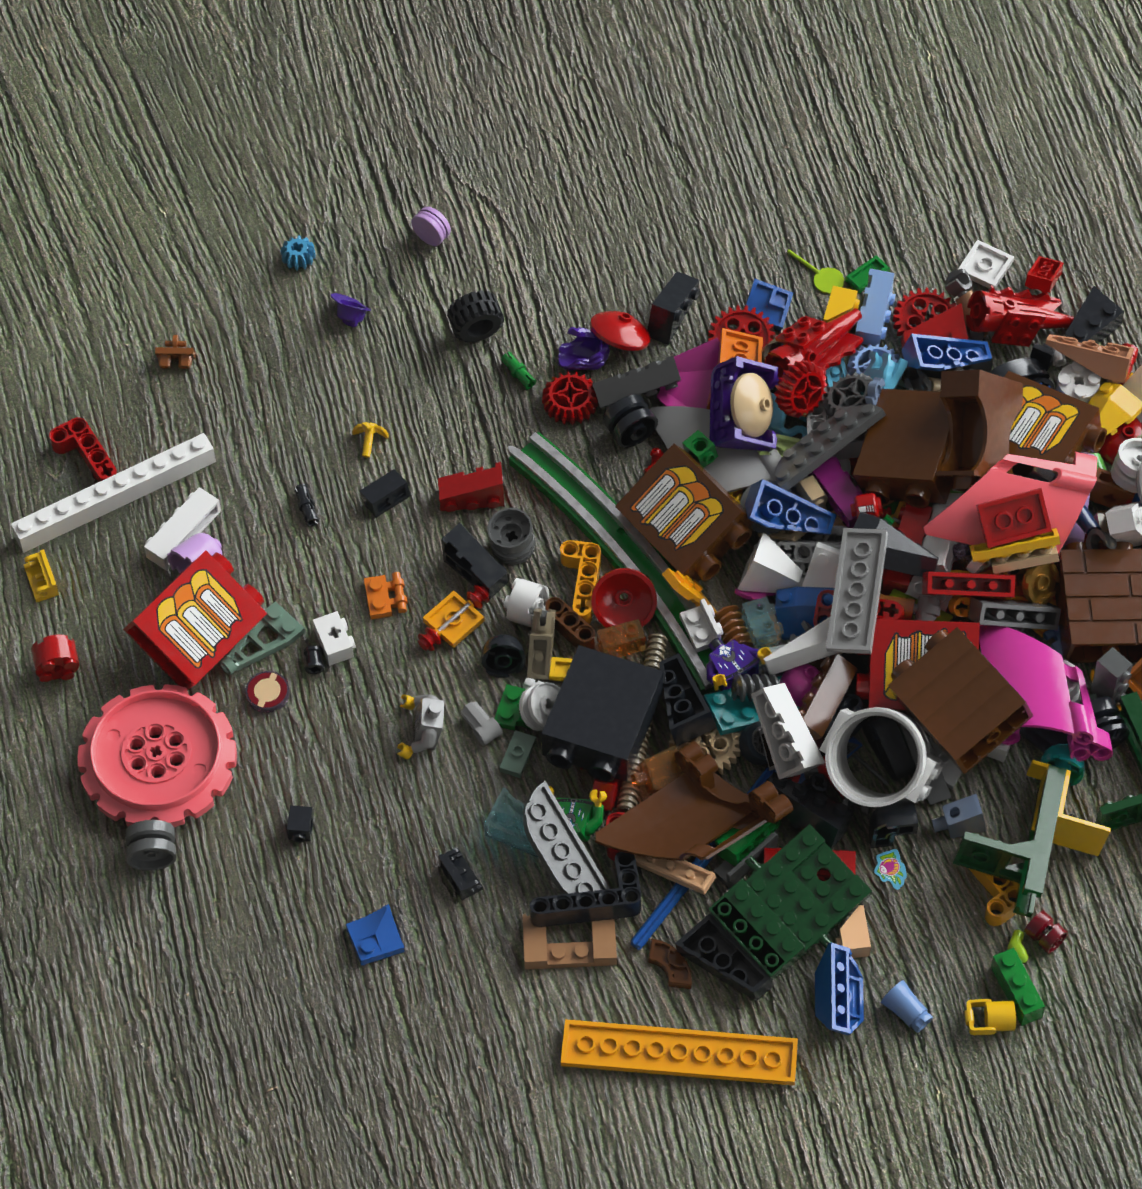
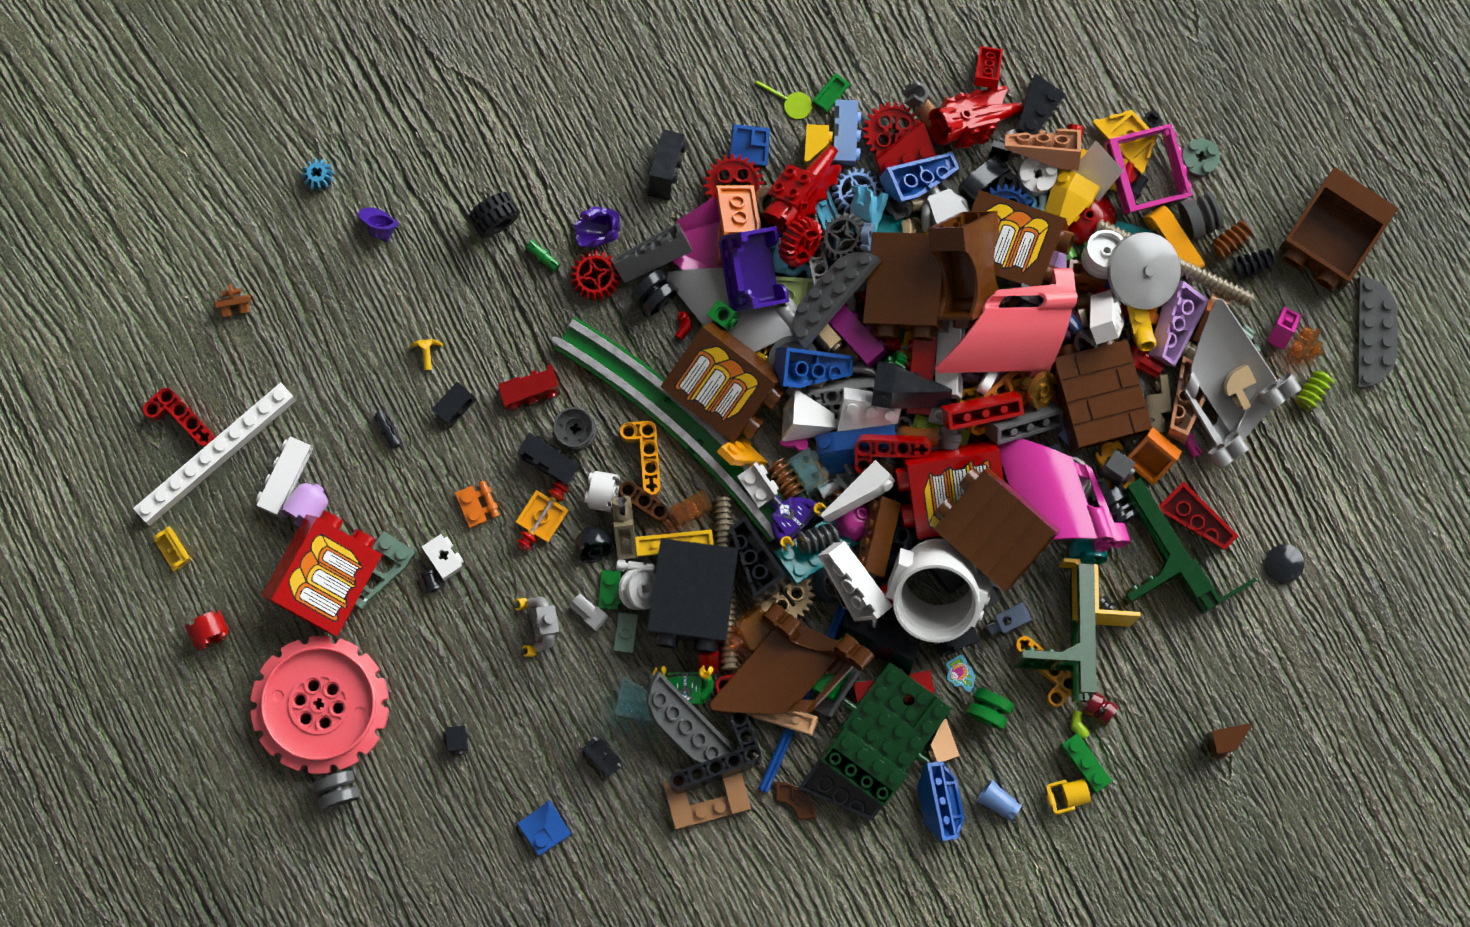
camera: 15 degrees left, 20 degrees up
tile [245,671,290,713] -> none
lavender head [411,207,451,246] -> none
light orange plate [561,1019,798,1086] -> none
red dish [590,311,650,351] -> none
red dish [591,568,657,633] -> none
tan dish [730,373,773,438] -> none
light grey plate [826,528,888,654] -> none
red head [850,493,883,518] -> none
white plate [958,240,1014,289] -> none
yellow plate [969,528,1061,563] -> none
red plate [976,488,1052,548] -> none
tan plate [991,546,1059,574] -> none
none -> green wheel [965,687,1015,730]

